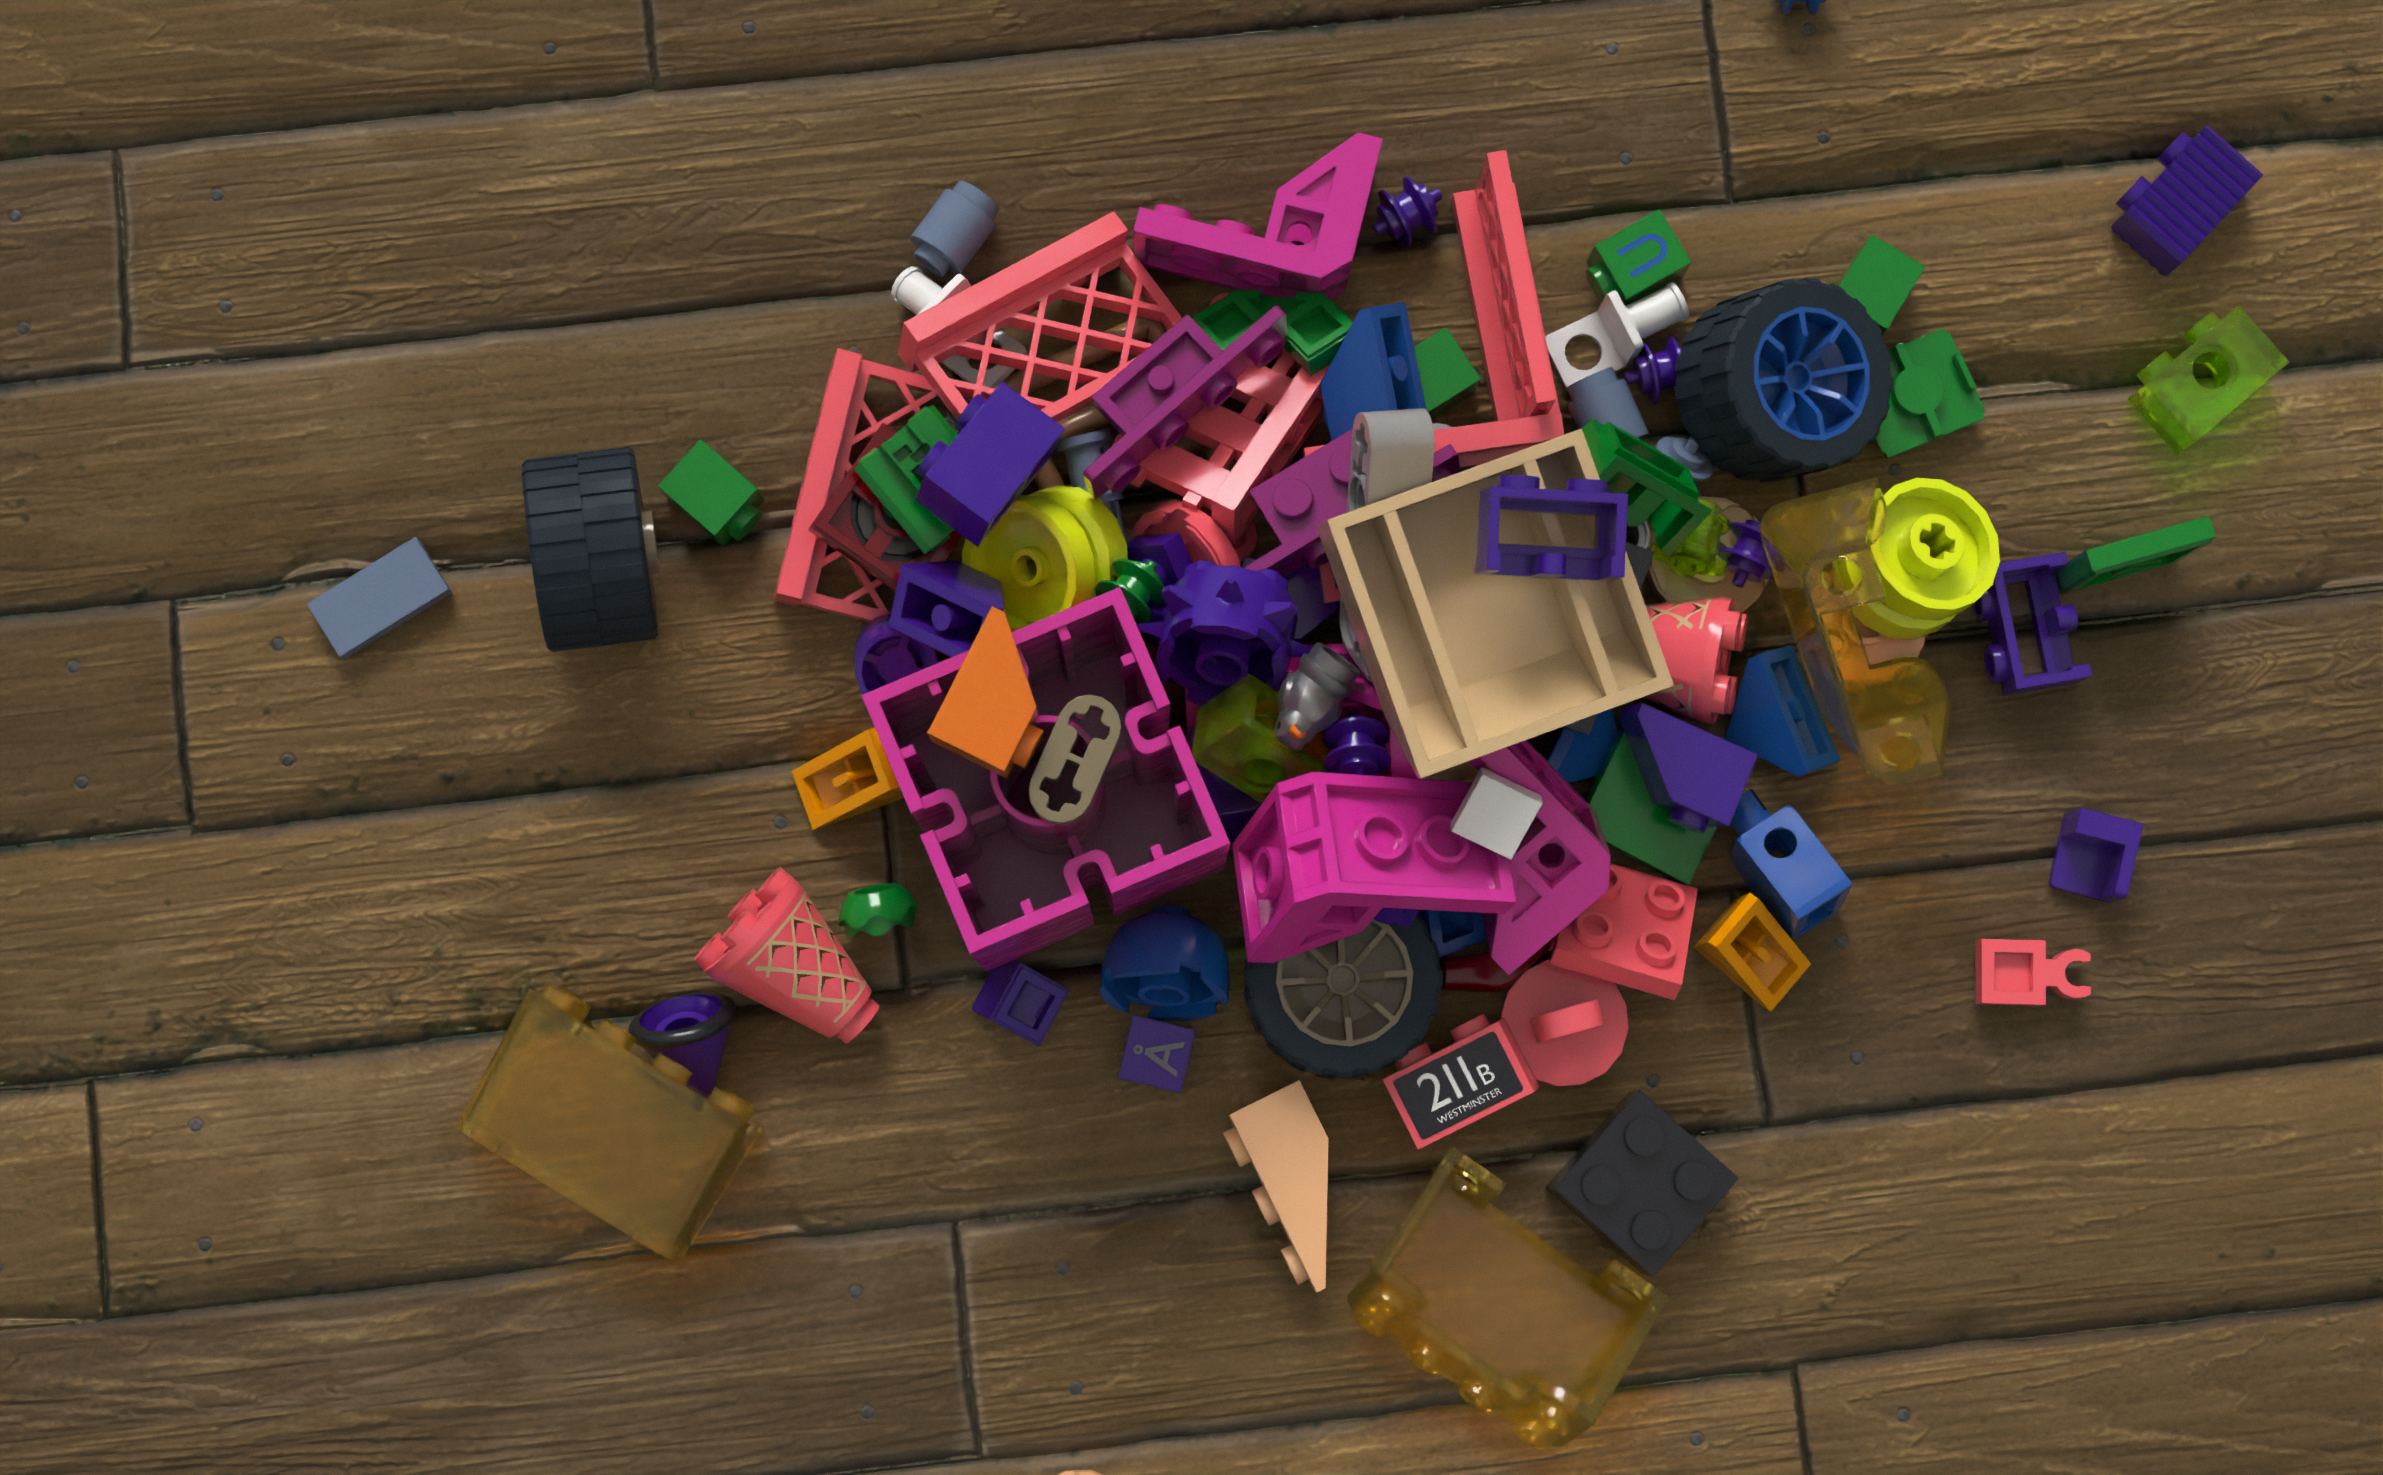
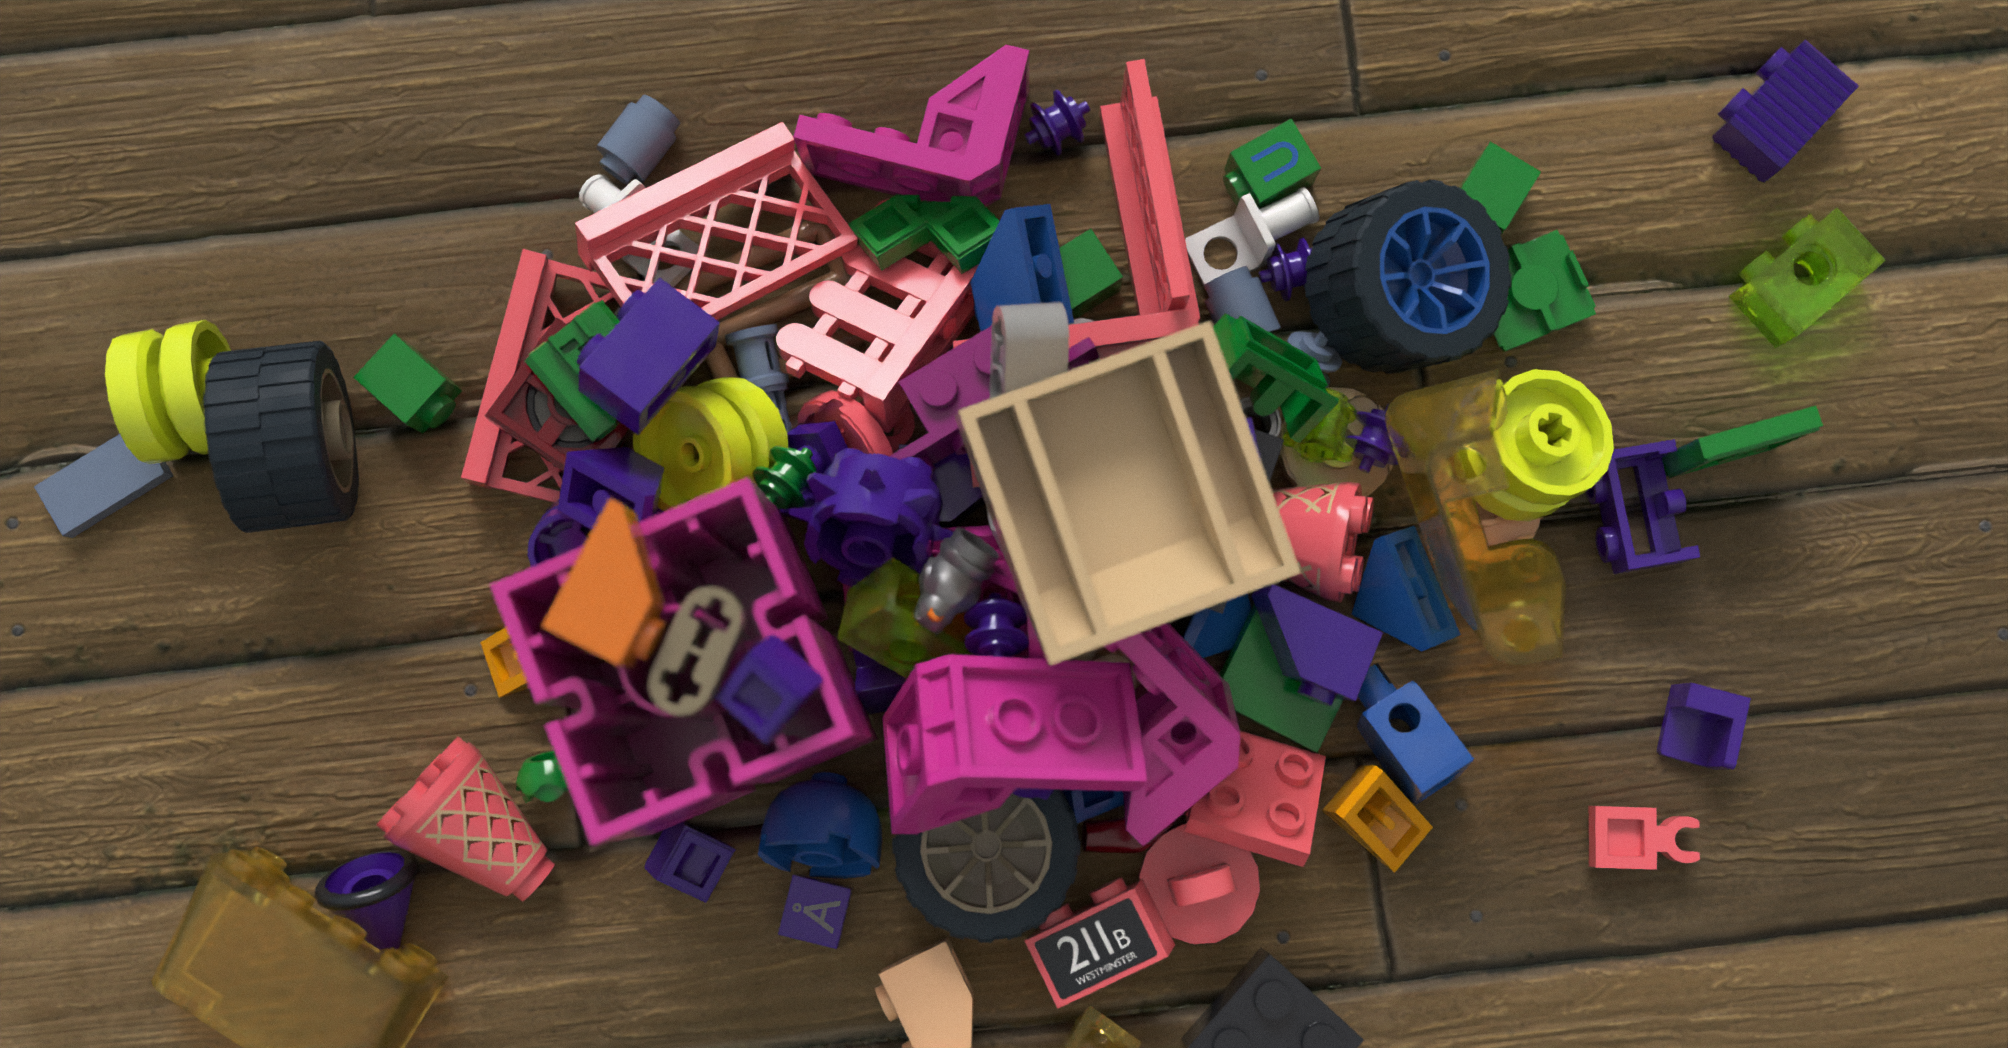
camera: 10 degrees right, 0 degrees up
magenta bracket [1083,305,1287,499] -> none
white tile [1450,767,1543,860] -> none
dark purple window [1474,475,1628,582] -> none
none -> neon yellow wheel [105,320,231,464]
none -> dark purple slope [714,635,823,744]

